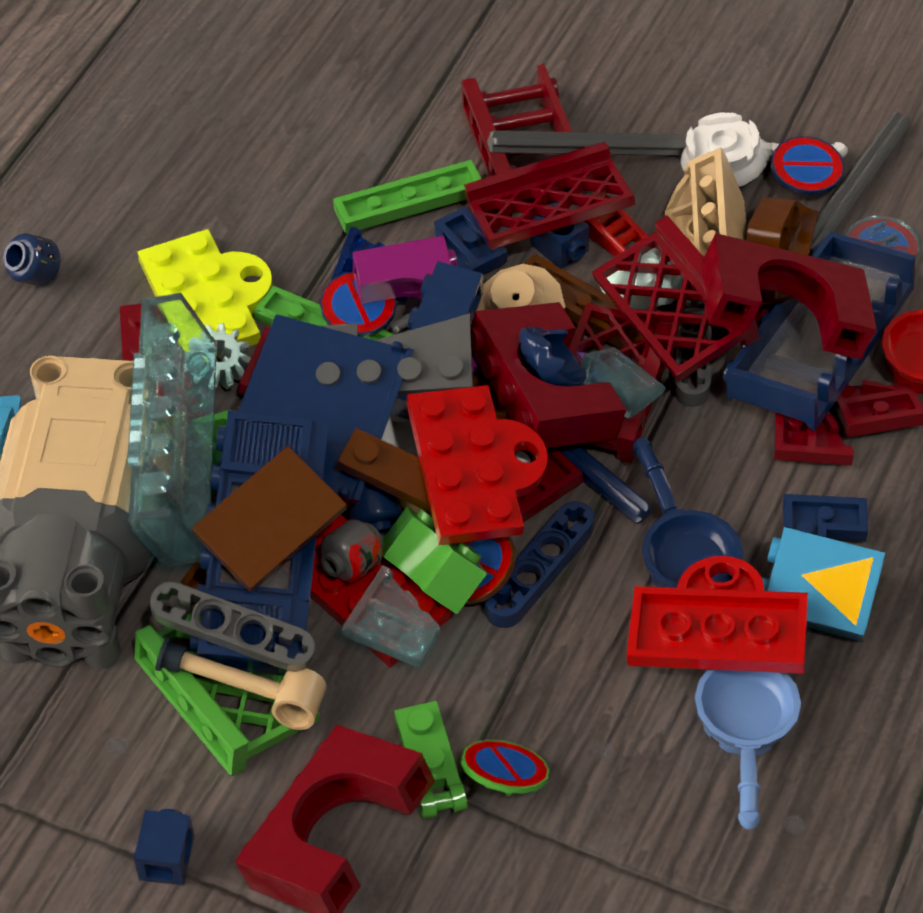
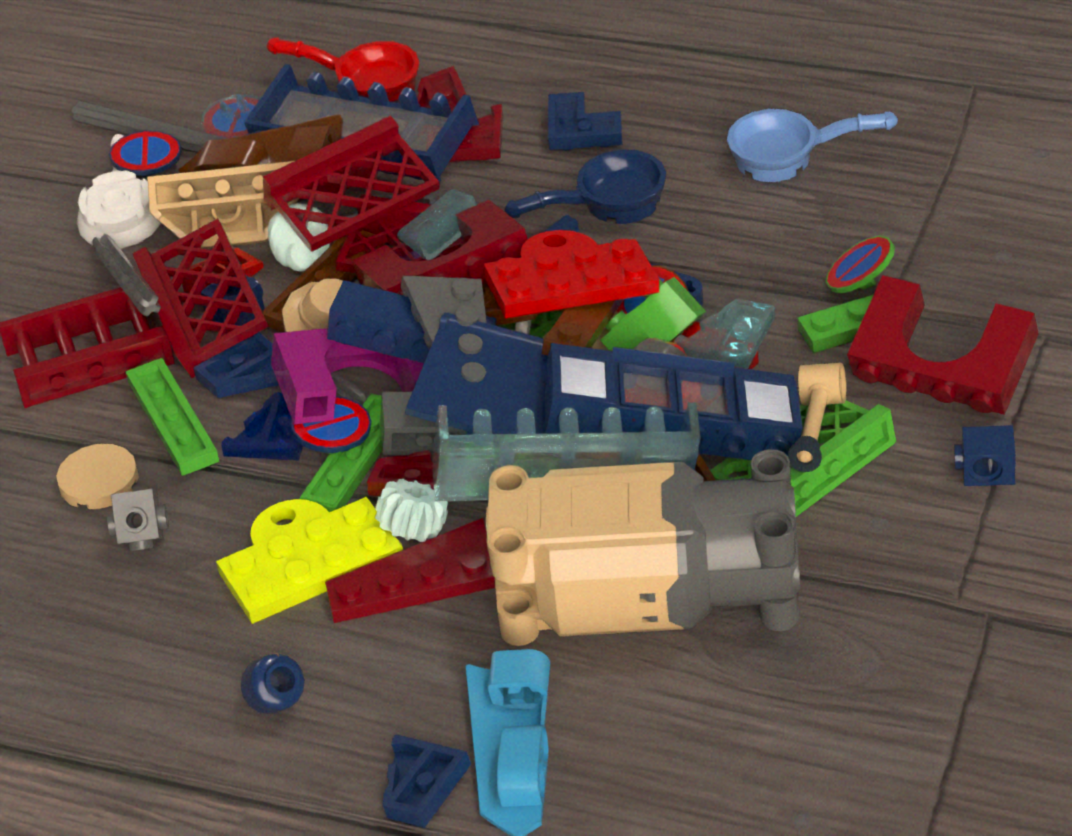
camera: 90 degrees left, 10 degrees down
dark grey beam [150,582,315,672] -> none
reddish brown tile [192,446,347,593] -> none
dark blue hair [519,327,587,386] -> none
red plate [626,556,808,674] -> none
dark red arch [701,233,877,360] -> none
dark azure brick [762,527,885,642] -> none
none -> tan tile [56,444,139,509]
none -> brick [107,489,169,551]

